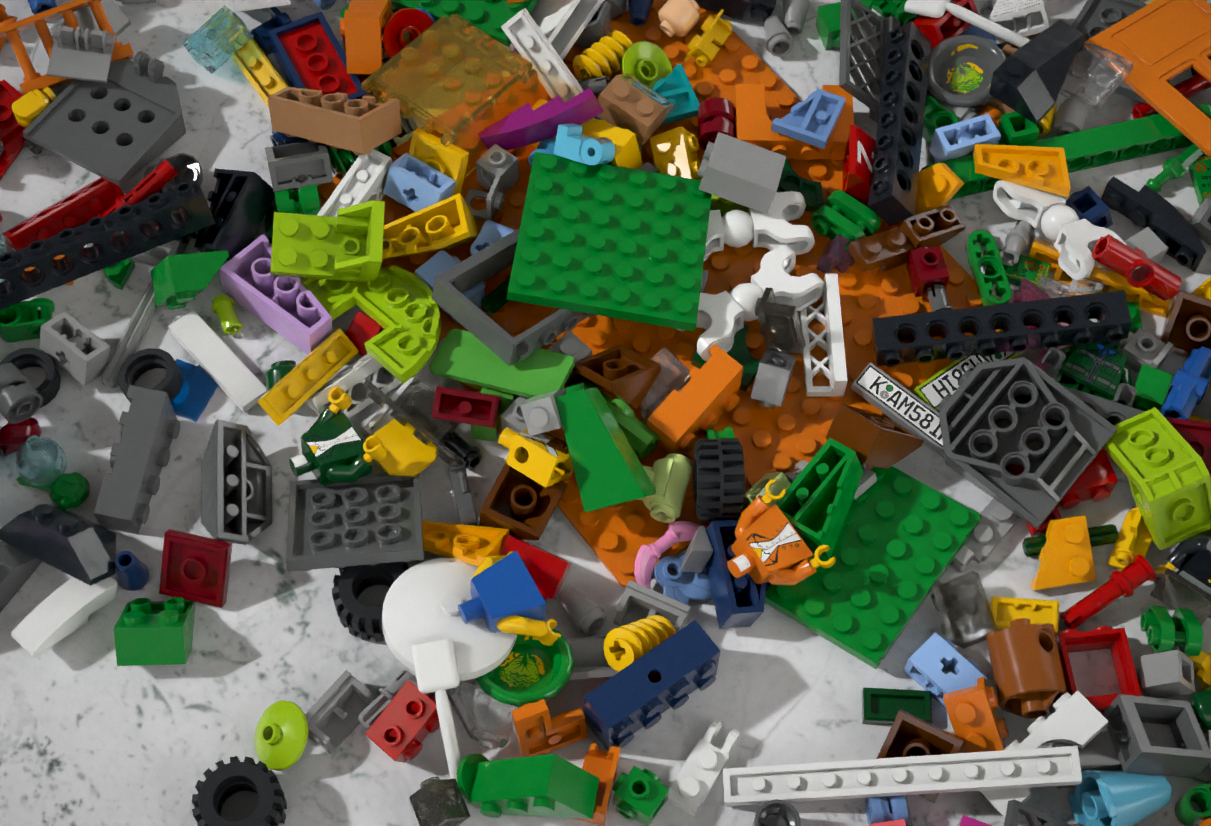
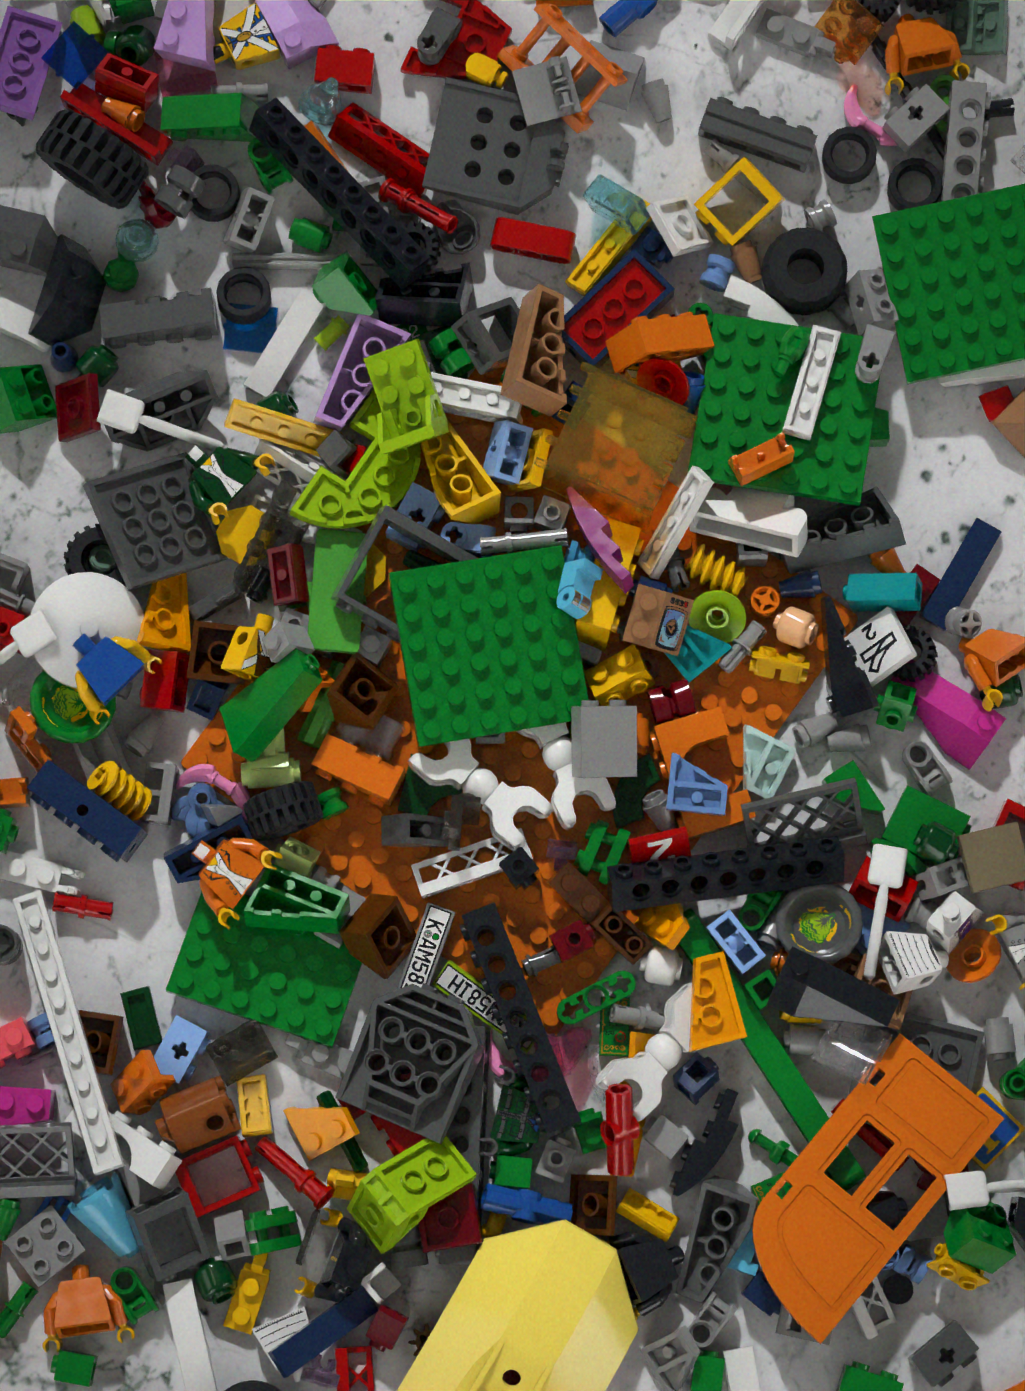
camera: 75 degrees right, 20 degrees up
none -> red pin [52,893,114,921]
none -> dark green head [76,344,119,387]
none -> sand green tile [88,545,117,575]
none -> white piece [96,389,224,451]
none -> dark blue bracket [186,680,231,721]
none -> green brick [288,217,333,253]
none -> dark grey panel [316,429,357,480]
none -> light grey pin [480,528,569,556]
none -> red beam [490,217,577,264]
none -> black bracket [499,847,539,890]
none -> white head [639,945,683,986]
none -> light grey cone [642,790,678,832]
none -> light grey axle [718,620,767,673]
none -> light aqua wing [743,724,796,799]
none -> orange wheel [749,586,780,618]

